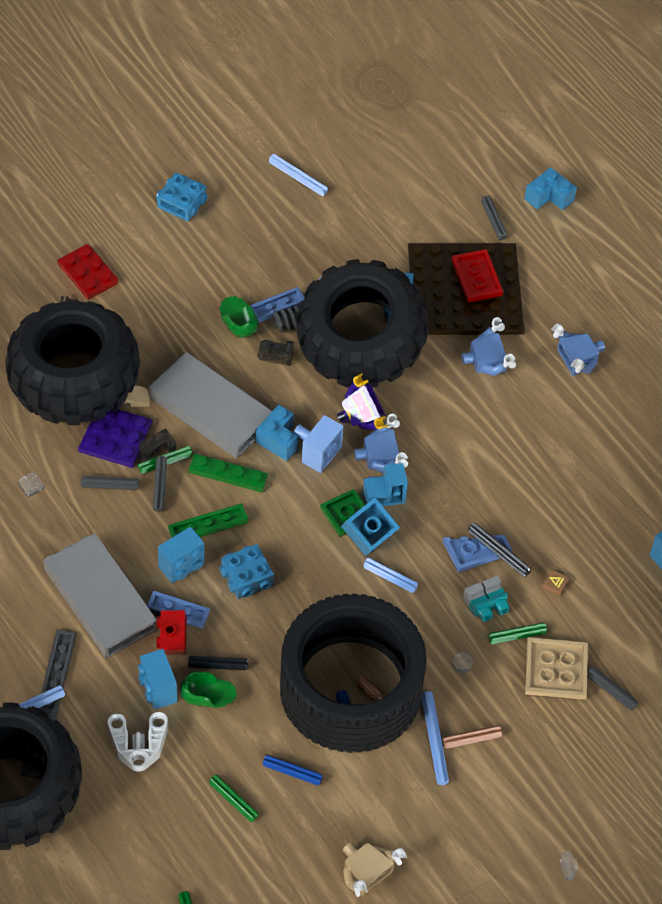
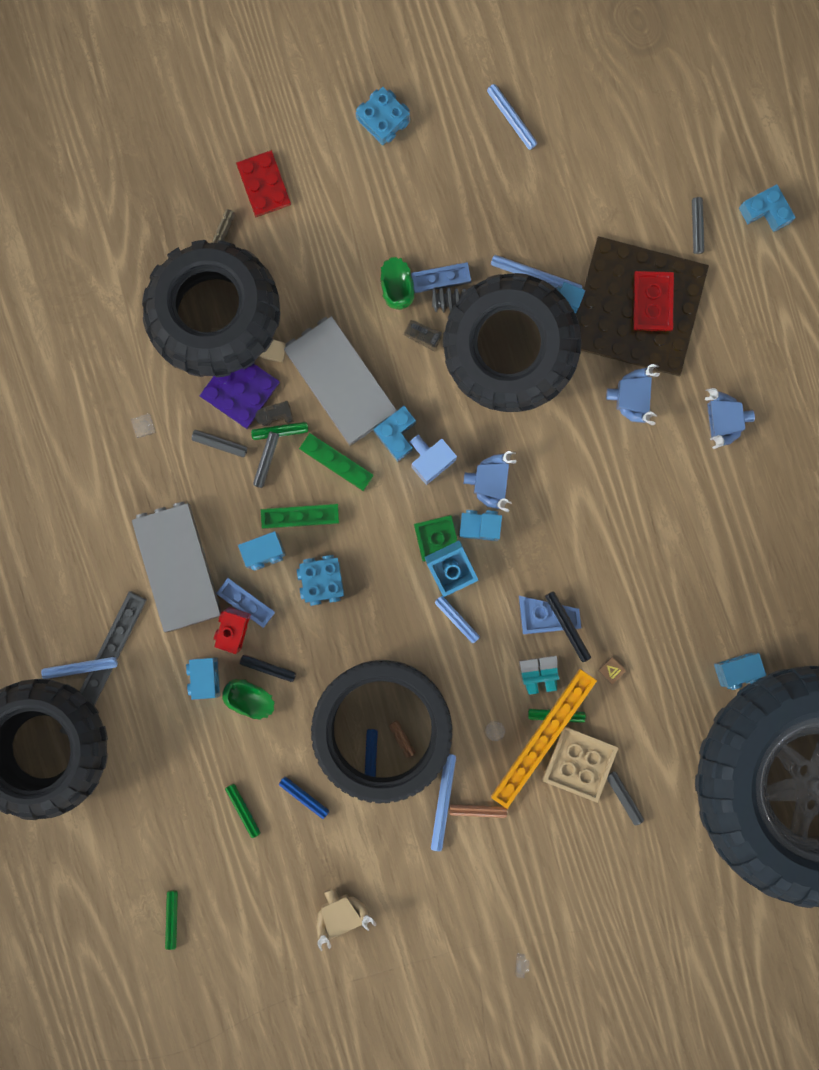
camera: 20 degrees right, 30 degrees up
white connector [108,712,168,772] -> none
torso [337,373,388,430] -> none
none -> light orange plate [491,669,597,809]

